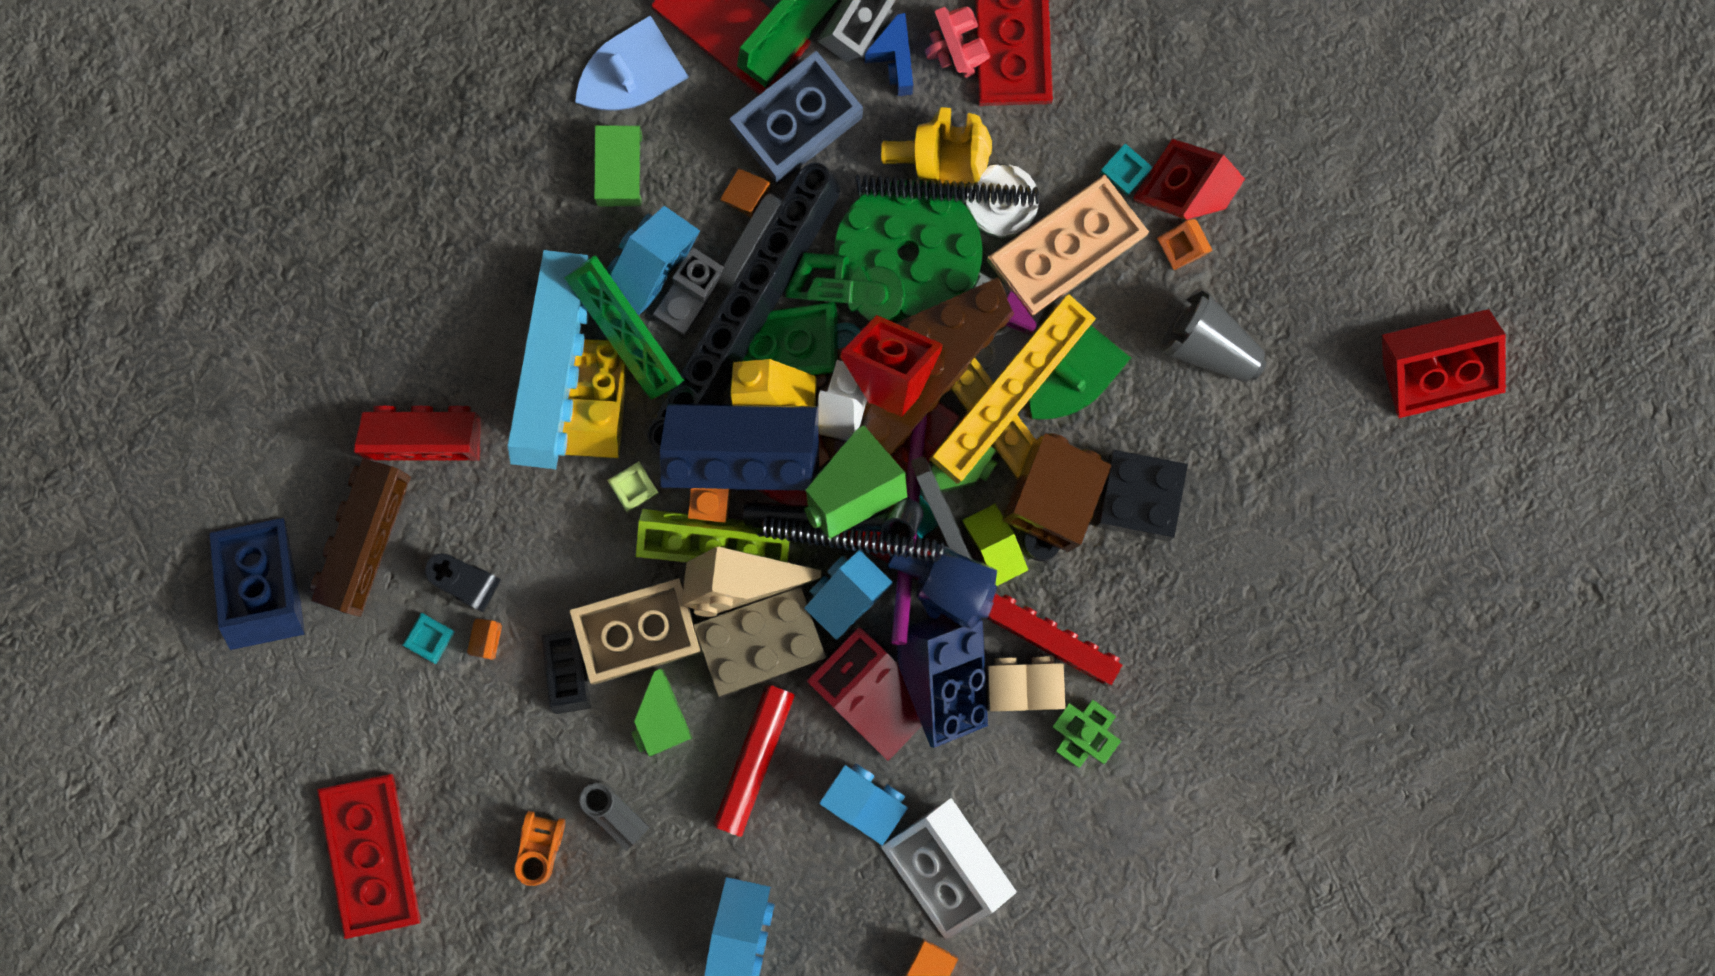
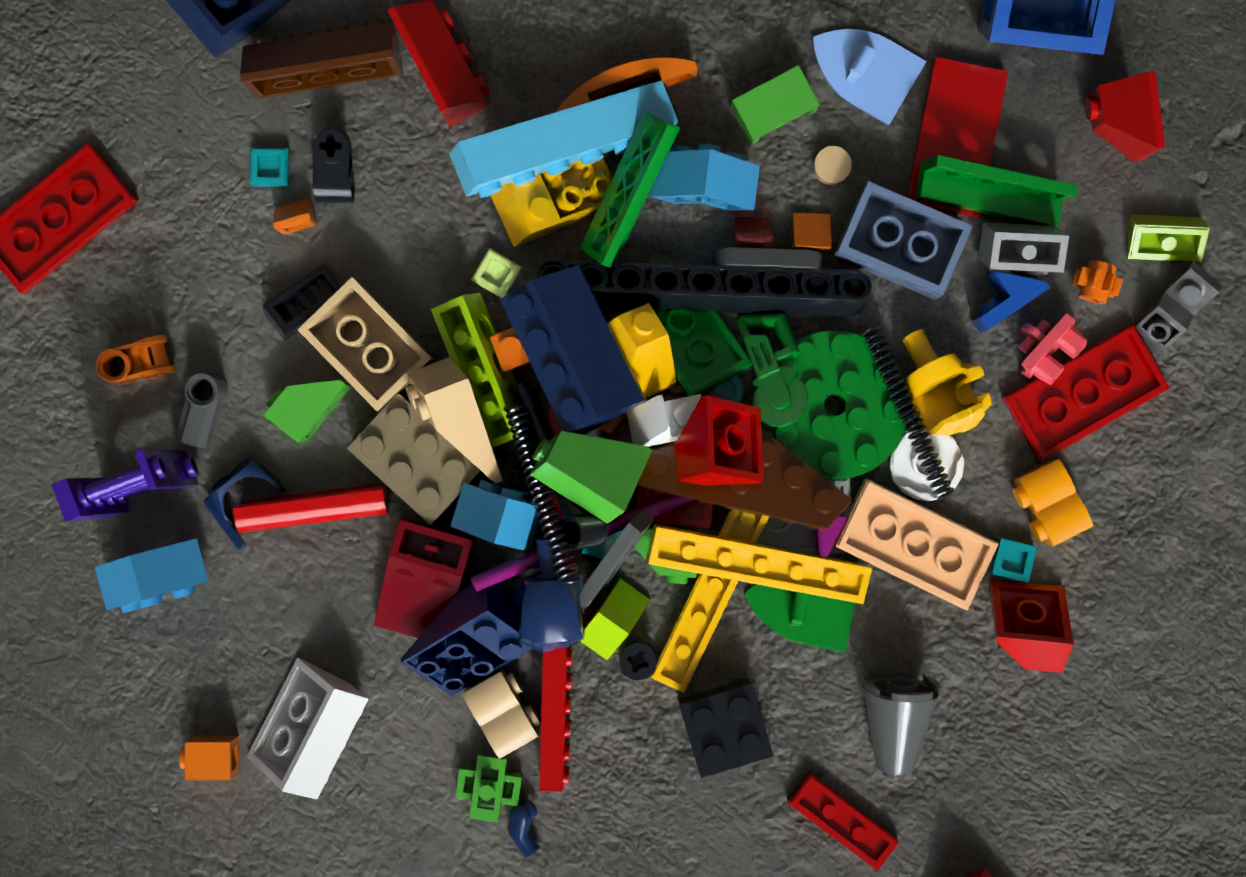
camera: 65 degrees right, 5 degrees up
flat silver slope [653,247,724,337] -> none
dark azure brick [819,763,908,846] -> none
reddish brown brick [1002,433,1111,552] -> none
orange slope [1157,219,1212,270] -> none
none -> dark purple fence [51,449,199,522]
none -> dark blue helmet [204,456,286,550]
none -> dark blue arm [507,800,540,858]
none -> orange slope [555,58,698,112]
none -> clear red slope [733,217,774,247]
none -> red tile [787,772,900,871]
none -> tan tile [813,146,852,185]
none -> light orange brick [1012,459,1093,546]

